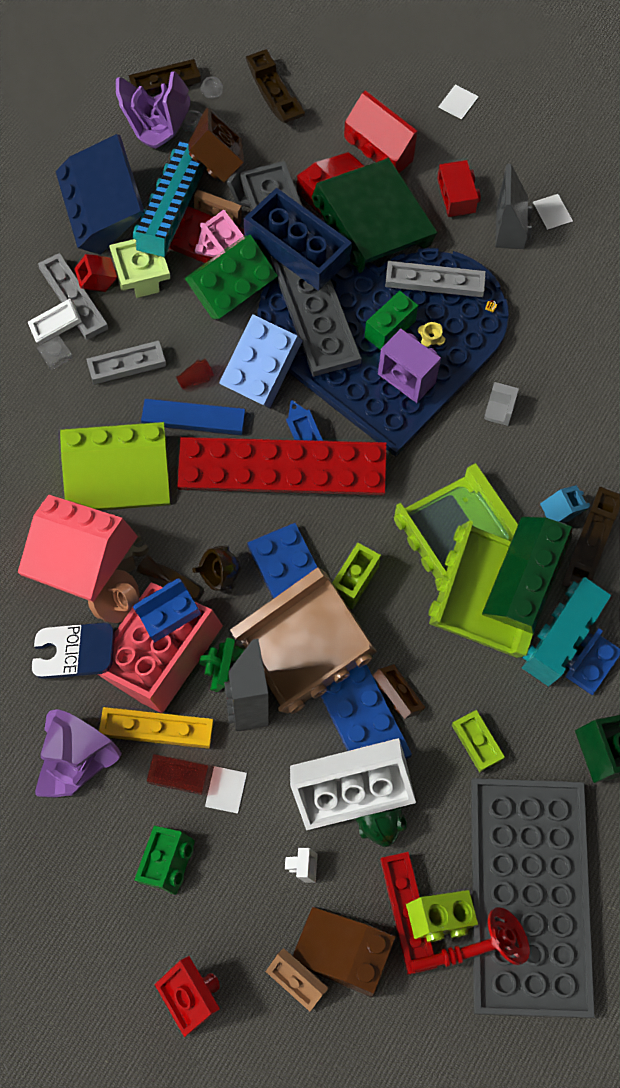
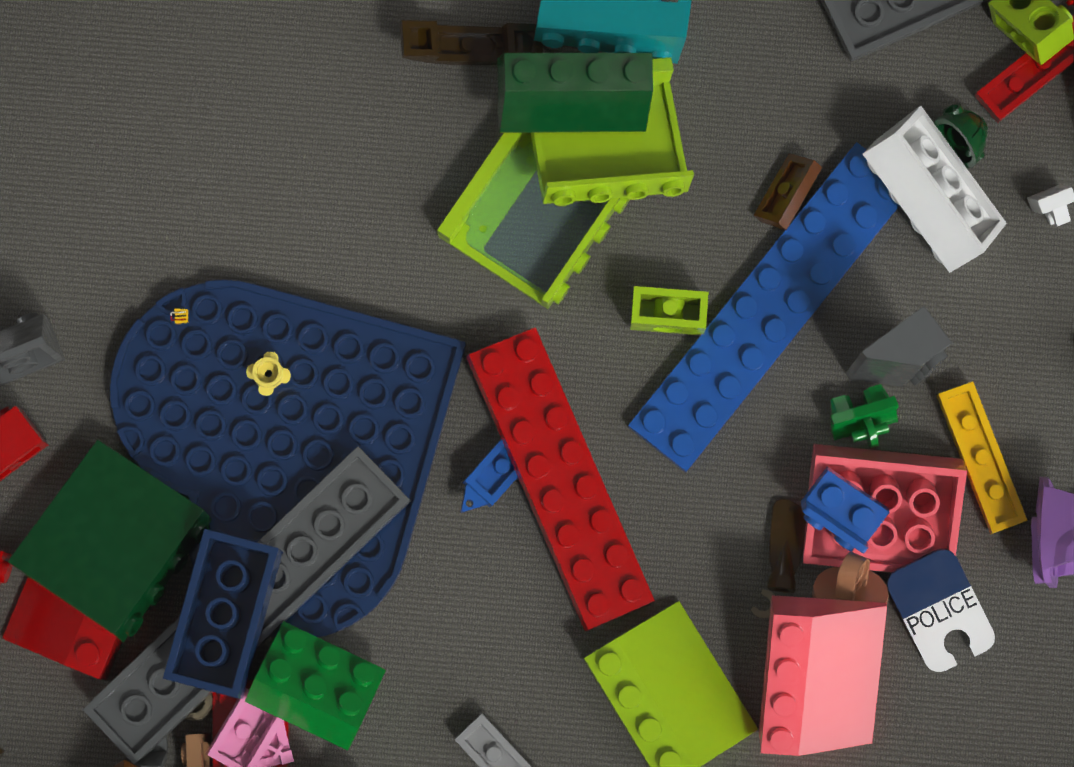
camera: 110 degrees left, 15 degrees up
blue tile [141,399,245,435] -> none
clear red plate [147,754,209,795] -> none
clear red cone [176,358,215,390] -> none
dark brown helmet [192,545,241,591] -> none
white sticker [205,766,247,813] -> none
light blue brick [219,314,303,408] -> none
medium nougat panel [230,567,377,714] -> none
green brick [364,291,418,350] -> none
medium lavender brick [378,329,441,403] -> none
light grey plate [385,261,486,297] -> none
lime plate [452,710,505,773] -> none
light grey panel [484,382,519,426] -> none
dark azure brick [540,485,591,523] -> none

